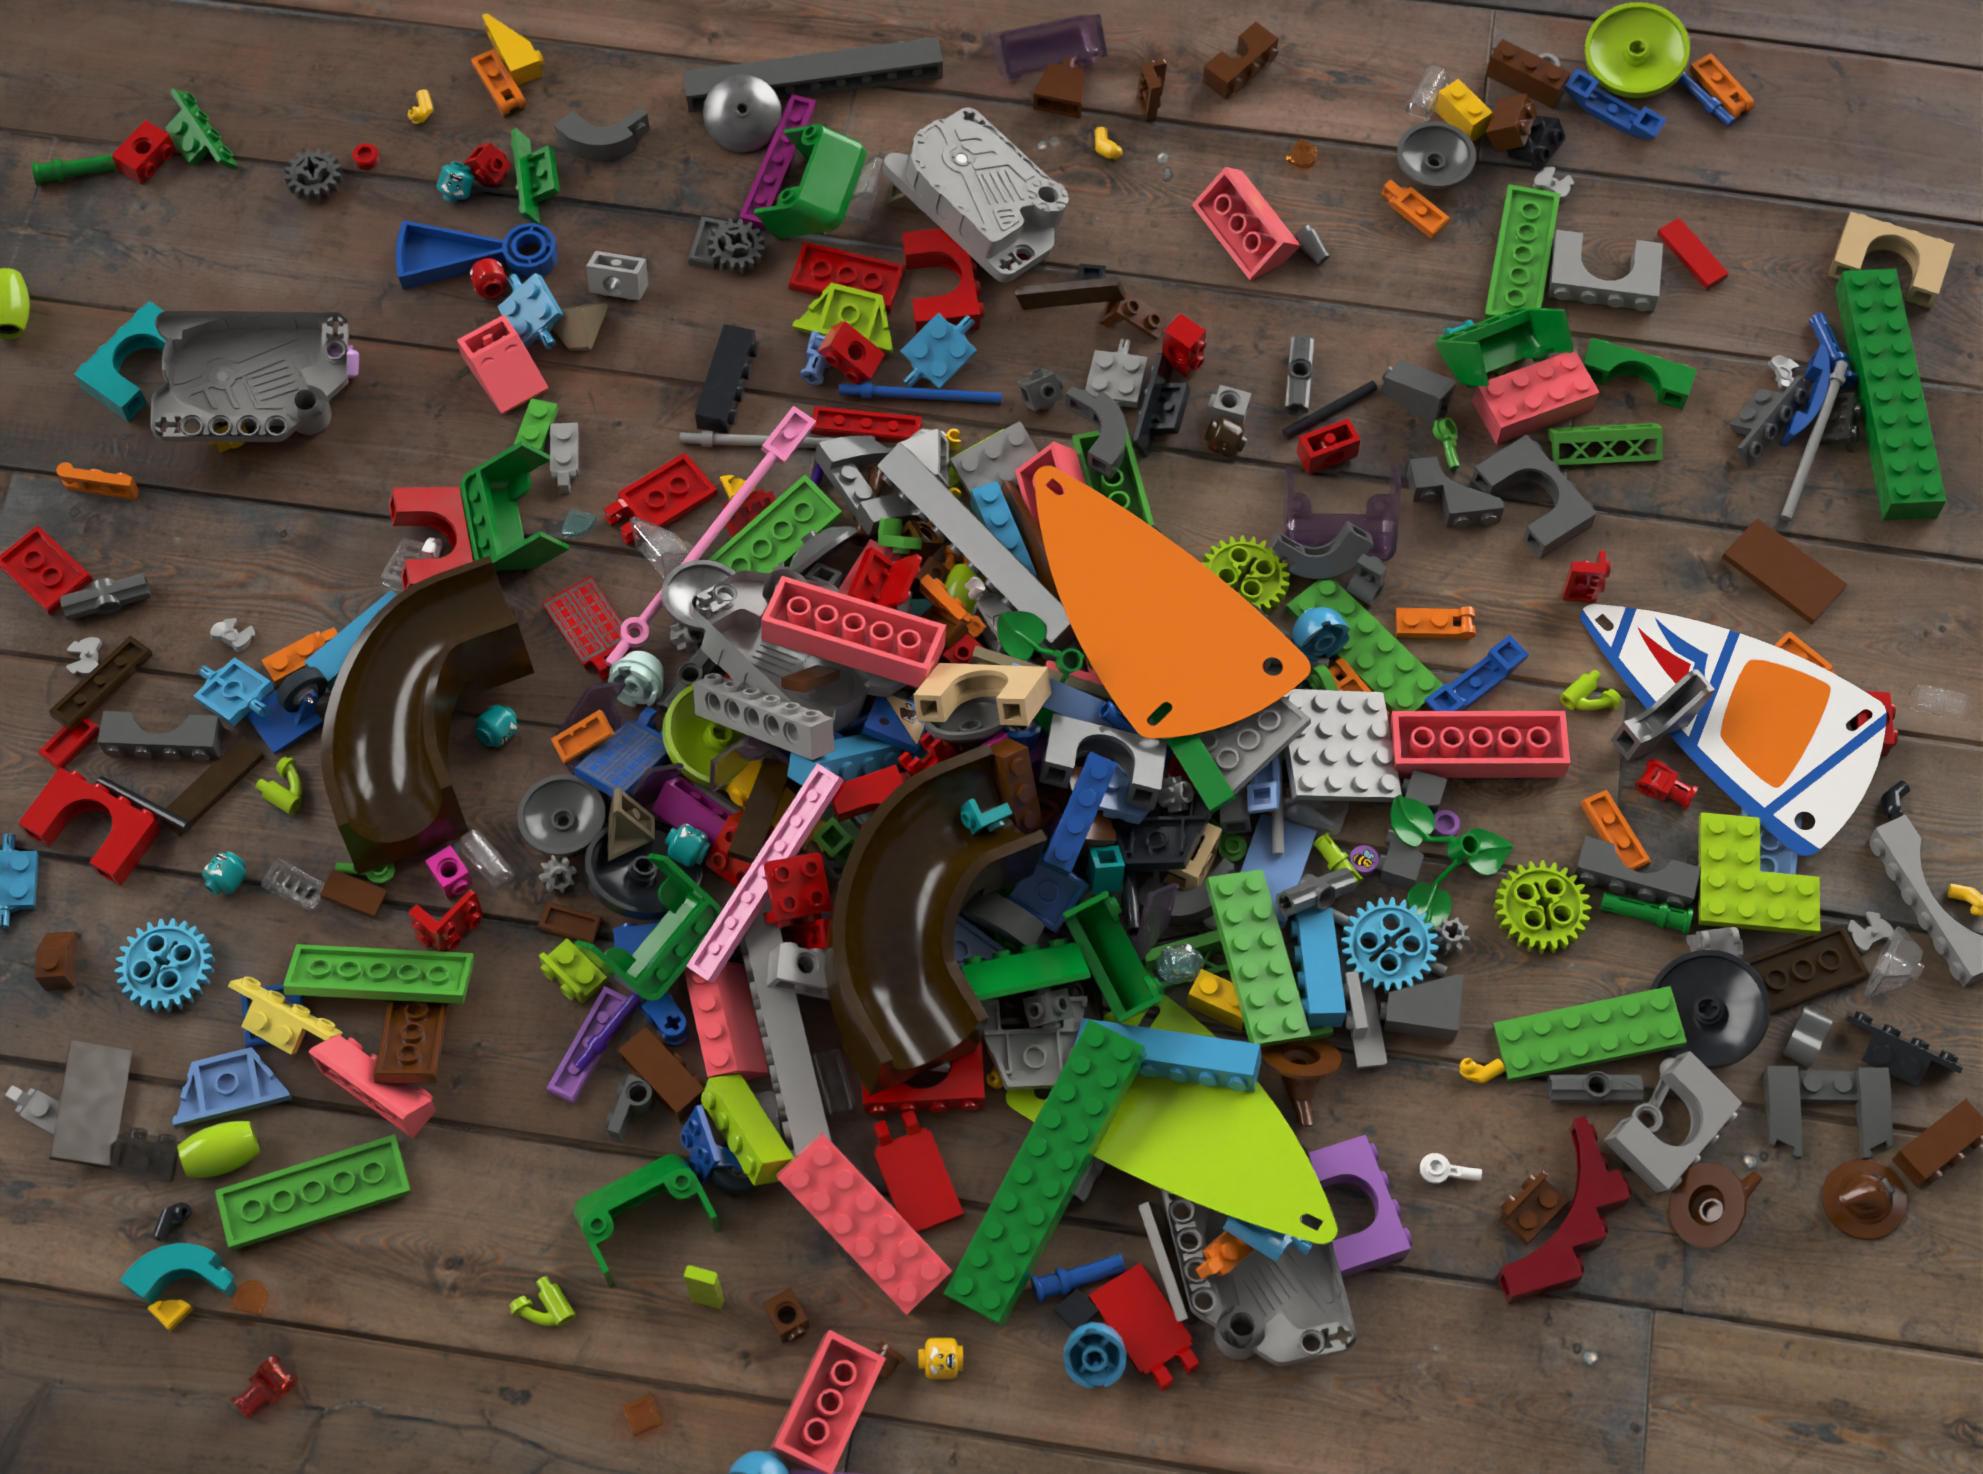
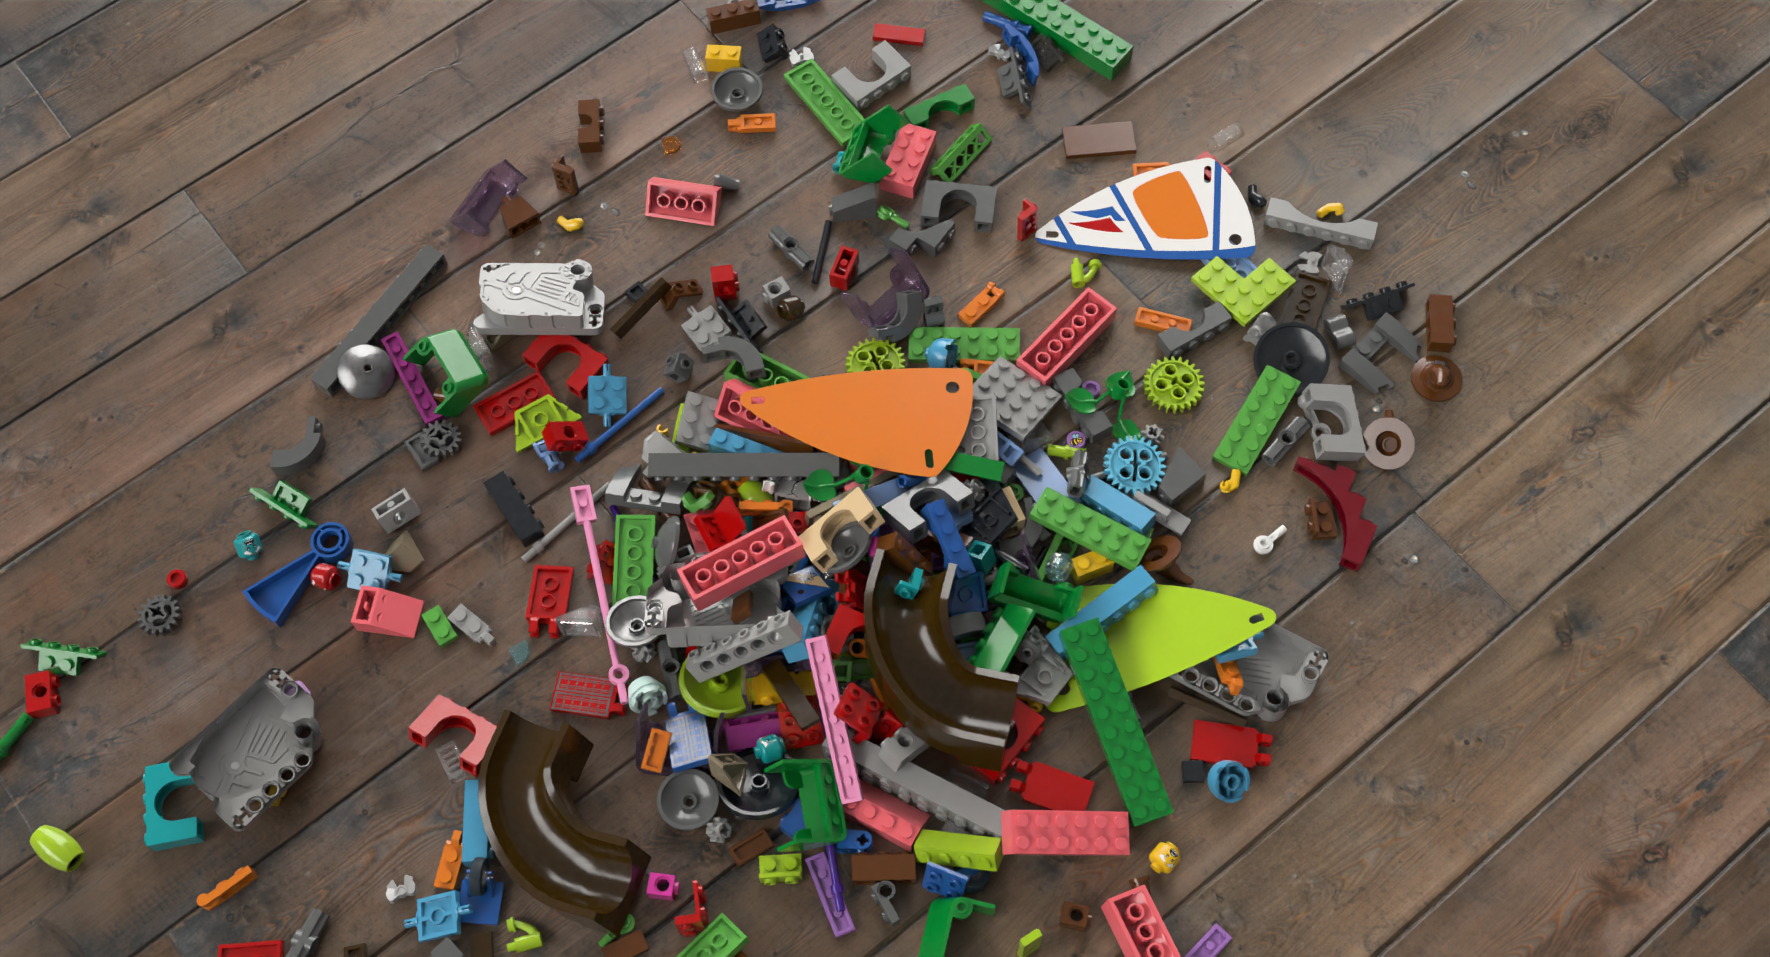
camera: 45 degrees left, 0 degrees up
yellow arm [408,90,433,124] -> none
white tile [421,537,444,559] -> none
green windscreen [460,441,569,571] -> none
clear brick [461,829,515,891] -> none
red brick [463,142,512,186] -> none
orange plate [471,49,527,116] -> none
teal head [475,705,518,747] -> none
yellow slope [482,14,544,86] -> none
yellow tile [720,475,756,501] -> none
red tile [811,406,922,443] -> none
blue pin [1030,1253,1126,1304] -> none
medium lavender arch [1309,1135,1413,1278] -> none
blue slope [1424,635,1529,711] -> none
reddish brown brick [1486,93,1537,152] -> none
green pin [1600,892,1693,935] -> none
dark grey arch [1610,669,1715,761] -> none
red connector [1635,759,1699,810] -> none
light grey bar [1781,361,1848,521] -> none

